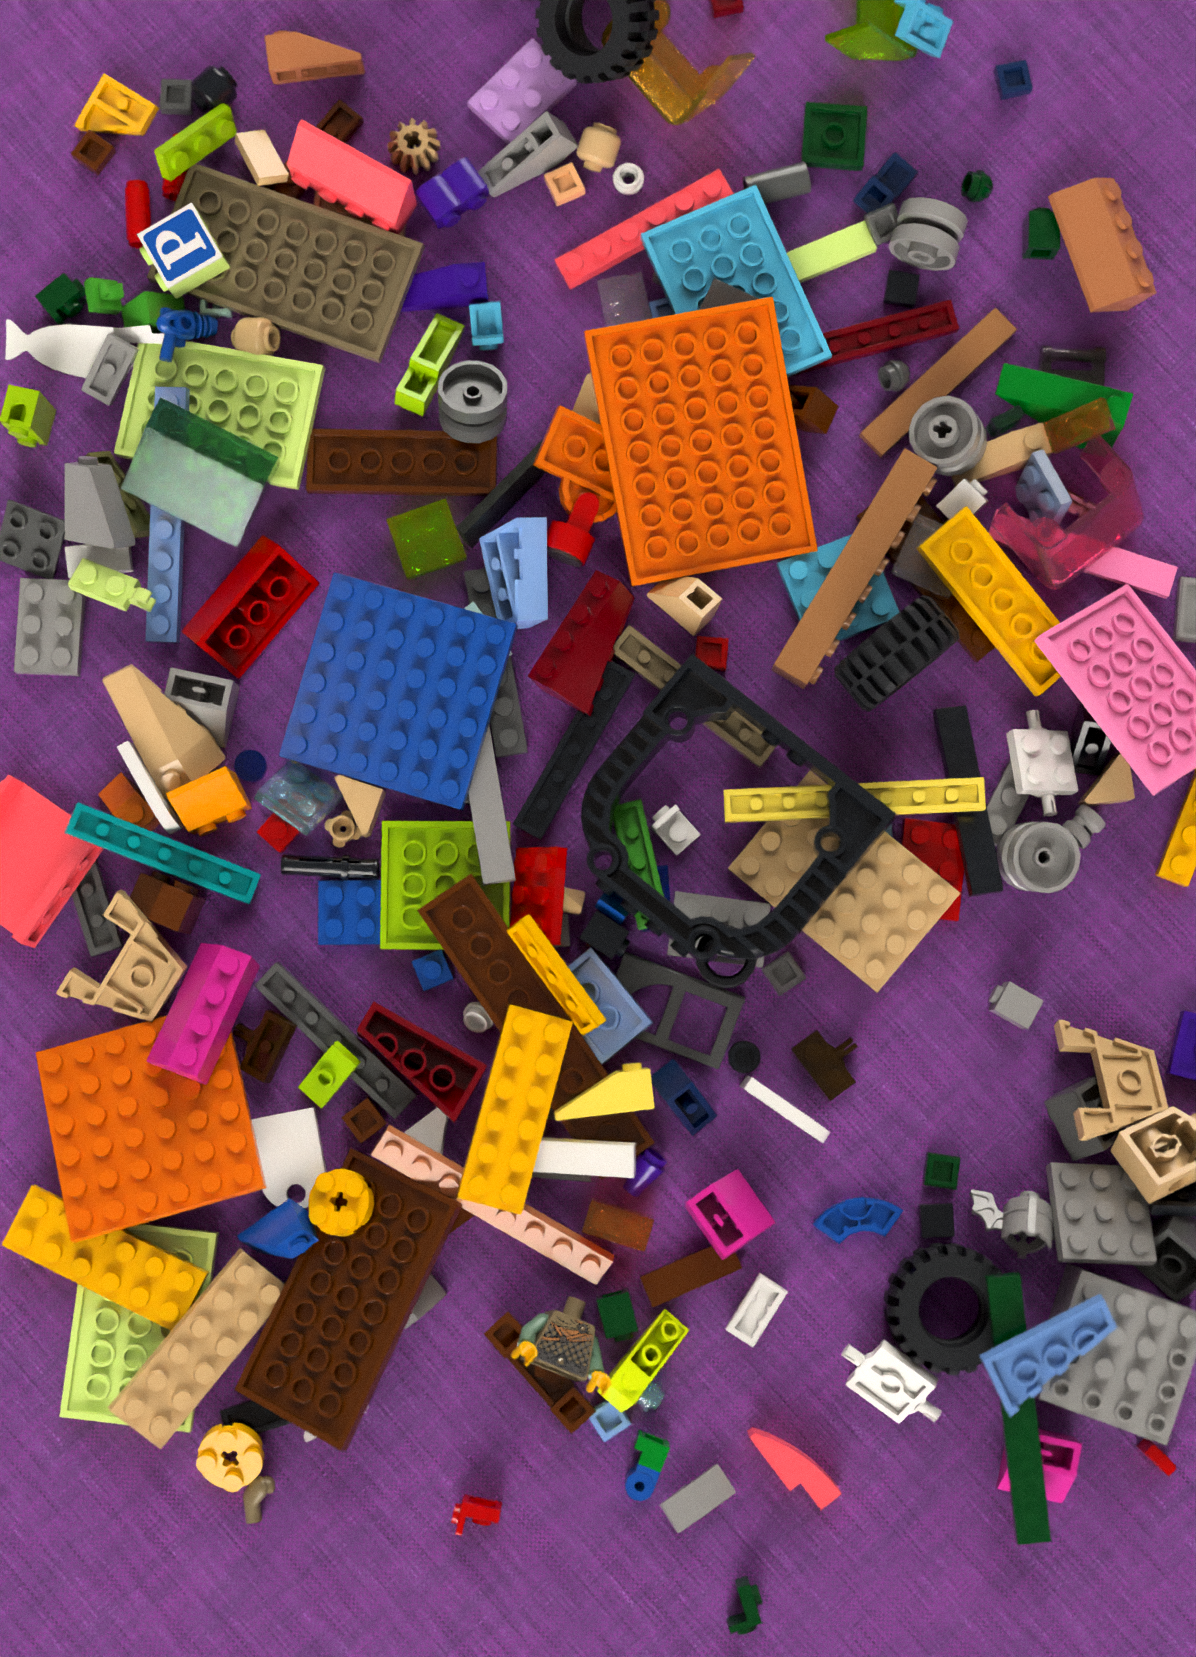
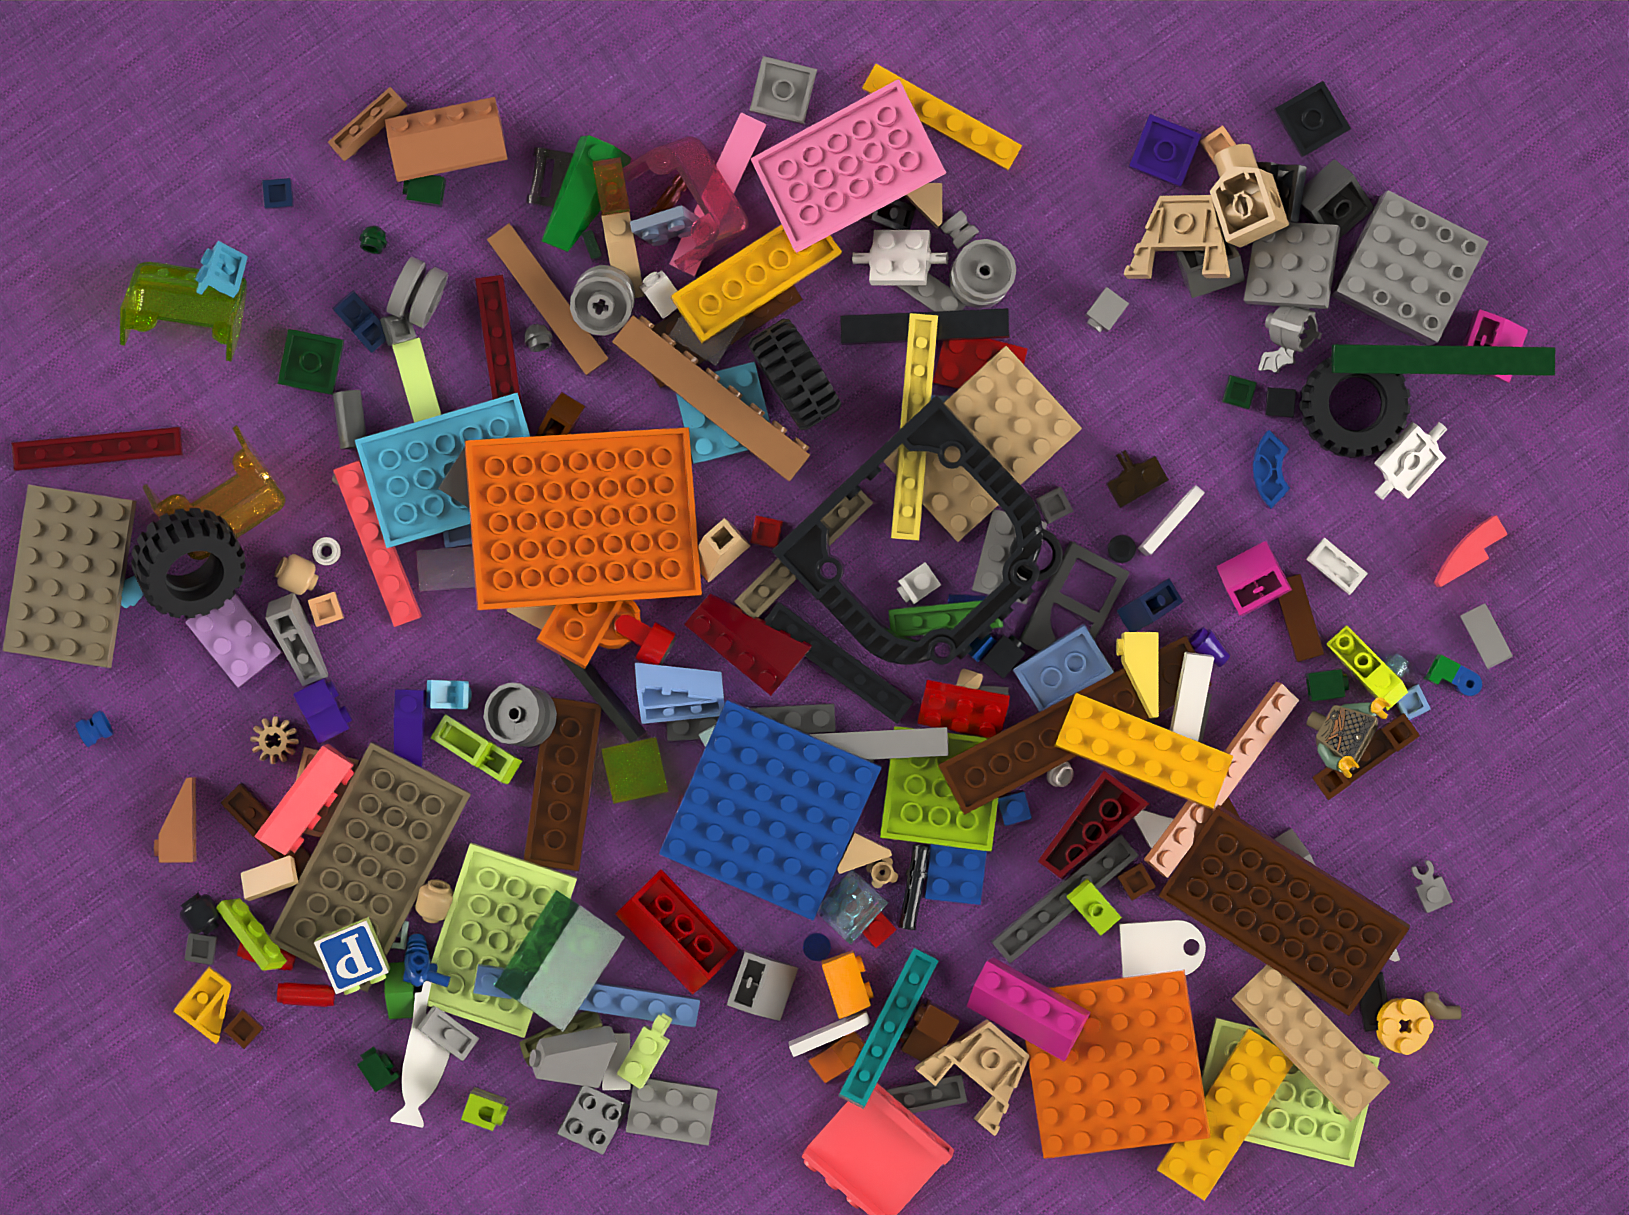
camera: 85 degrees left, 5 degrees up
bright green tile [84,277,124,315] -> none
tan wedge [102,664,225,799] -> none
dark brown plate [233,1010,298,1083] -> none
blue slope [237,1198,319,1259] -> none
yellow plate [308,1169,374,1236] -> none
red bracket [451,1494,503,1536] -> none
yellow tile [506,914,606,1036] -> none
clear orange brick [582,1197,654,1252] -> none
dark green bracket [726,1576,763,1635] -> none
black tile [883,270,920,308] -> none
medium blue wing [979,1294,1117,1417] -> none
red tile [1137,1438,1177,1477] -> none
none -> medium nougat plate [328,87,407,162]
none -> light grey plate [1411,860,1453,913]

